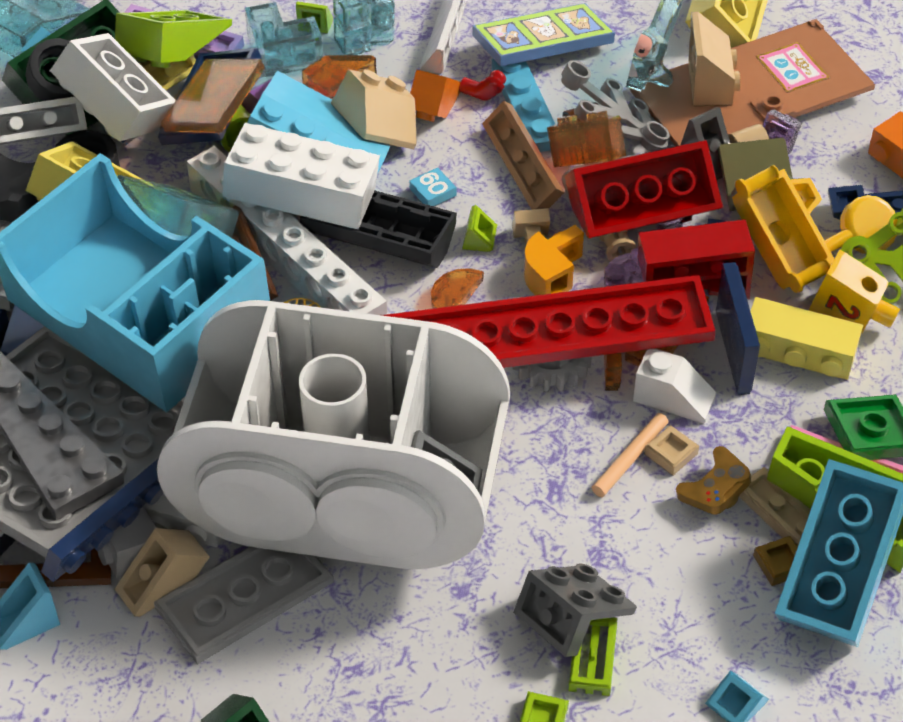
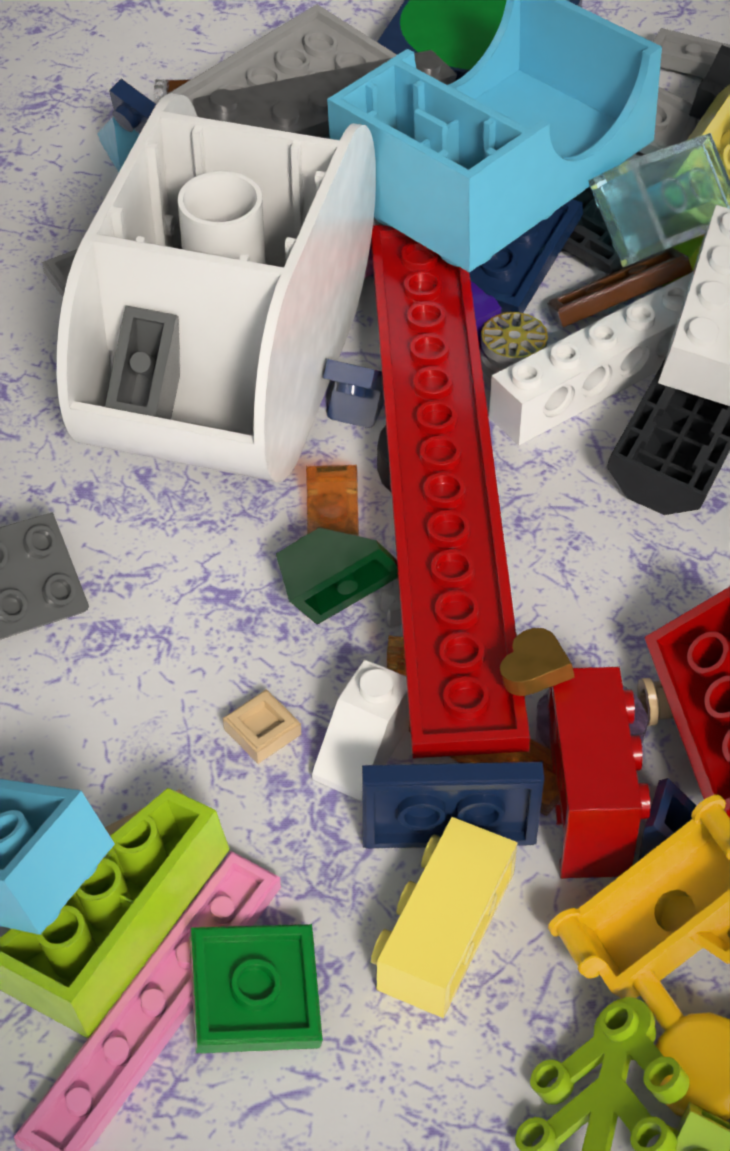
camera: 95 degrees right, 0 degrees up
clear orange tile [431,268,484,308] -> none
lime slope [462,205,497,252] -> none
tan tile [512,208,550,247] -> none
light orange brick [524,225,584,295] -> none
light nougat bar [592,413,669,497] -> none
pearl gold piece [676,446,751,515] -> none
yellow torso [809,250,900,334] -> none
none -> dark green slope [276,528,398,625]
none -> pearl gold tile [500,628,575,696]

